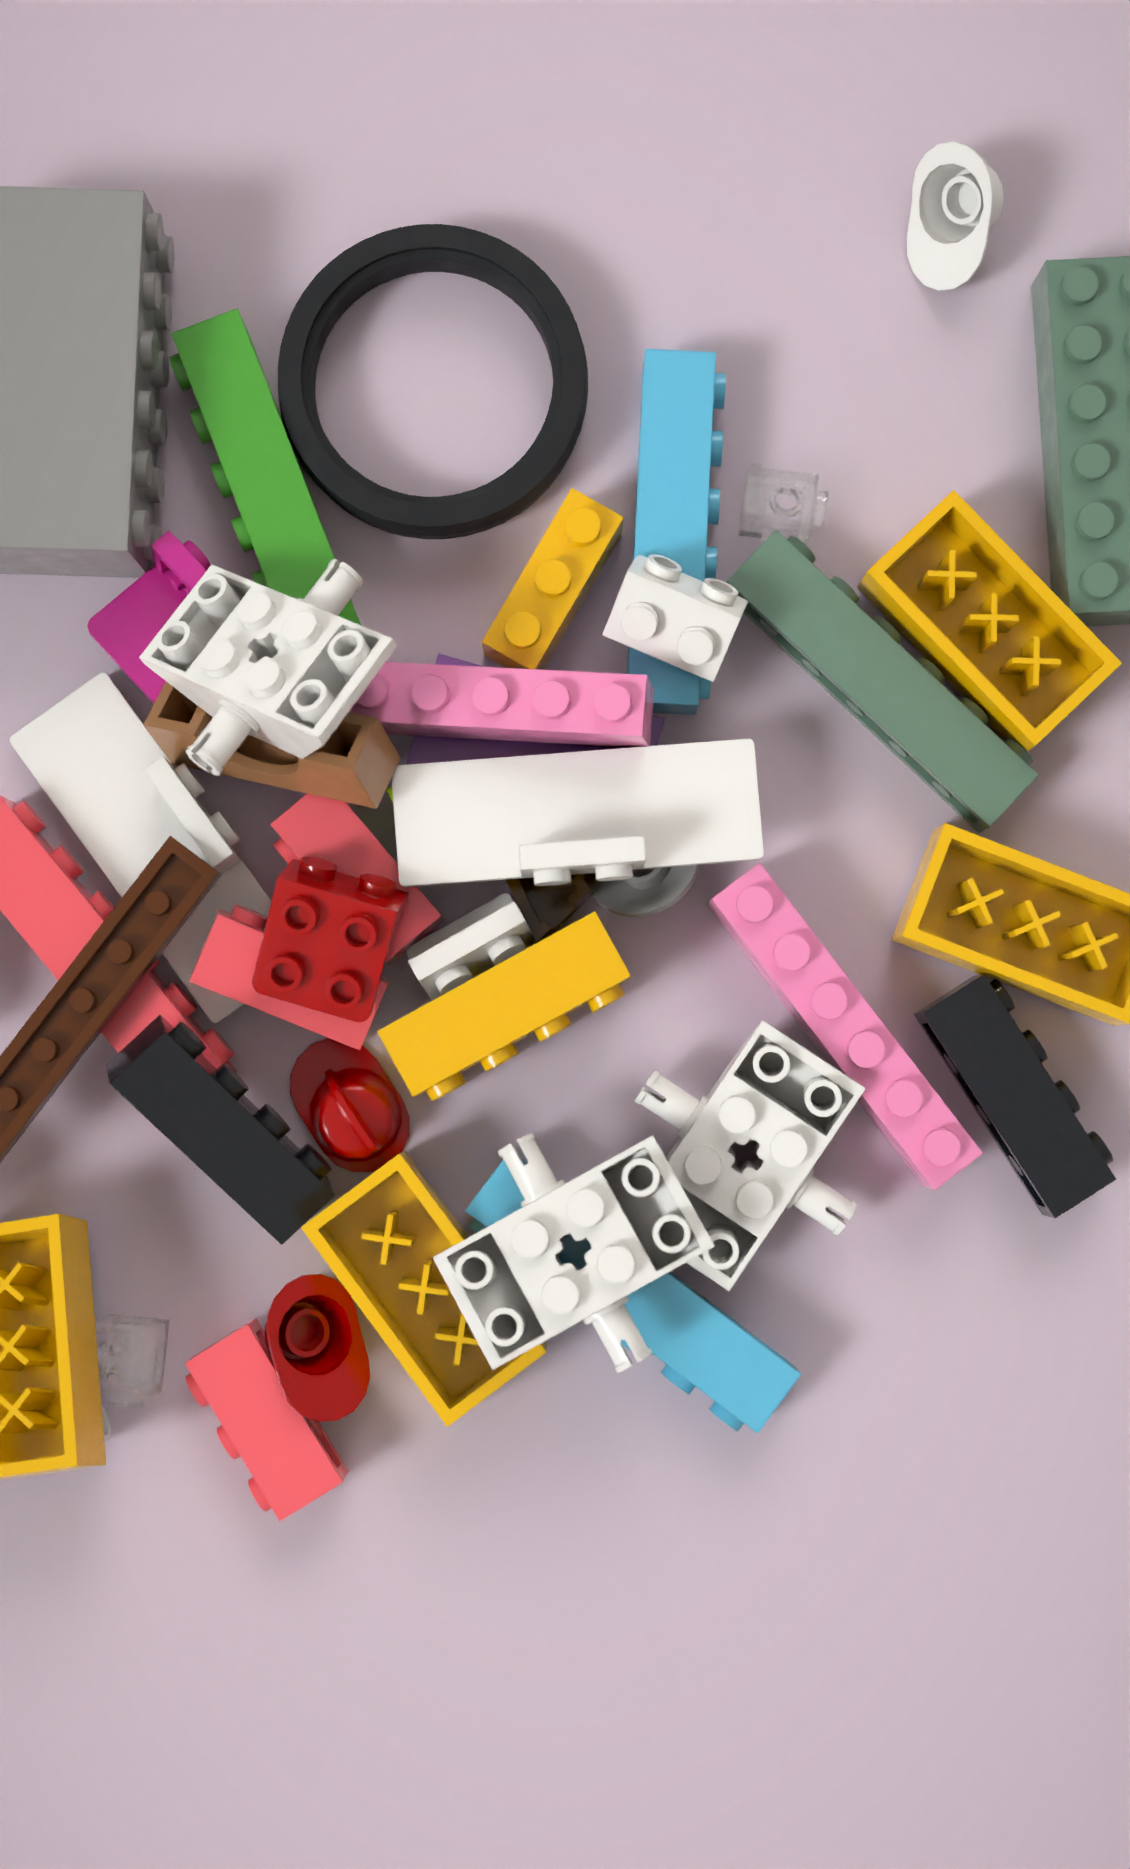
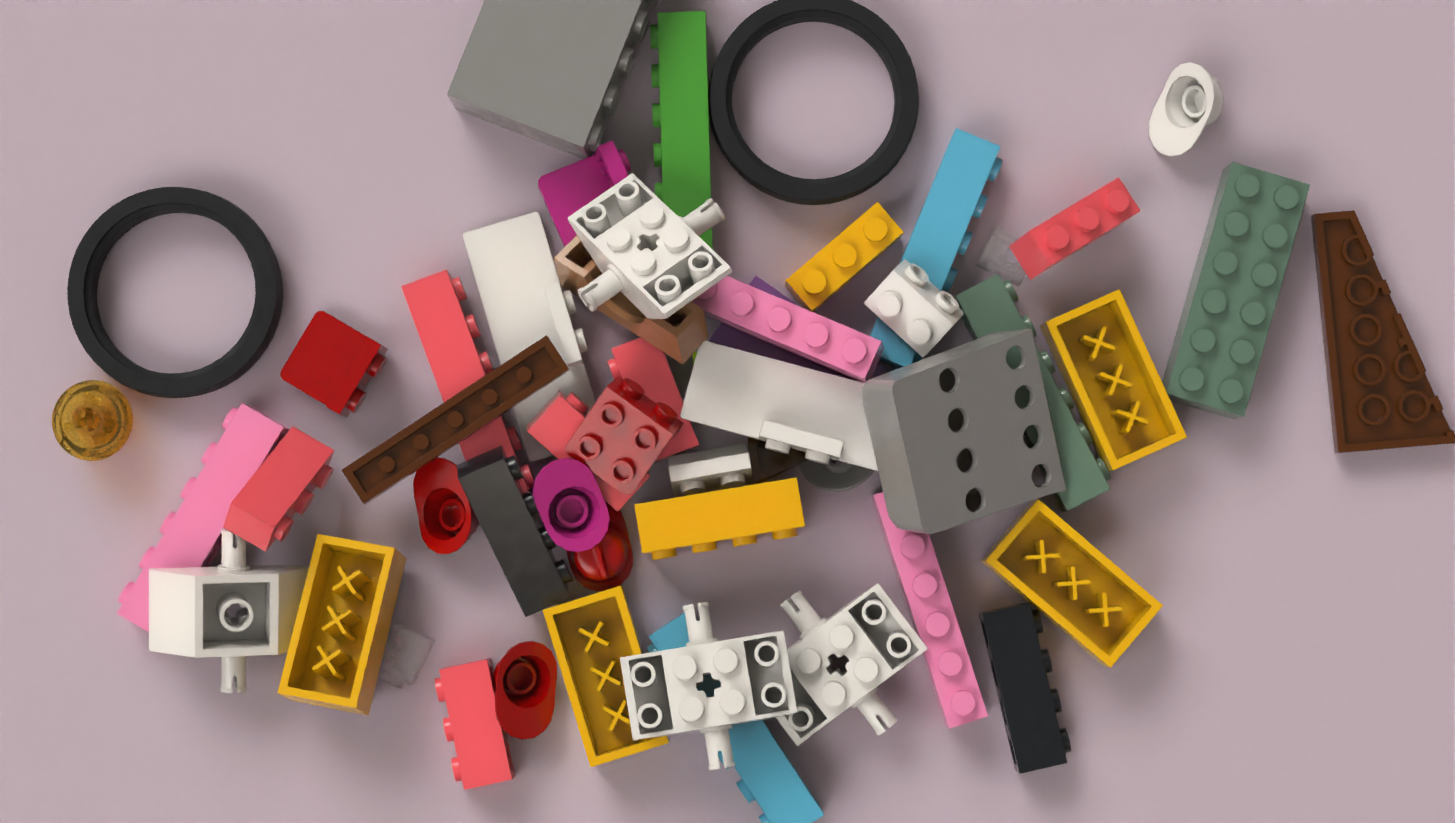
camera: 20 degrees right, 0 degrees up
none -> red piece [413,457,479,555]
none -> dark pink piece [533,458,610,552]
none -> light grey piece [862,329,1066,534]
none -> coral brick [1009,177,1140,280]

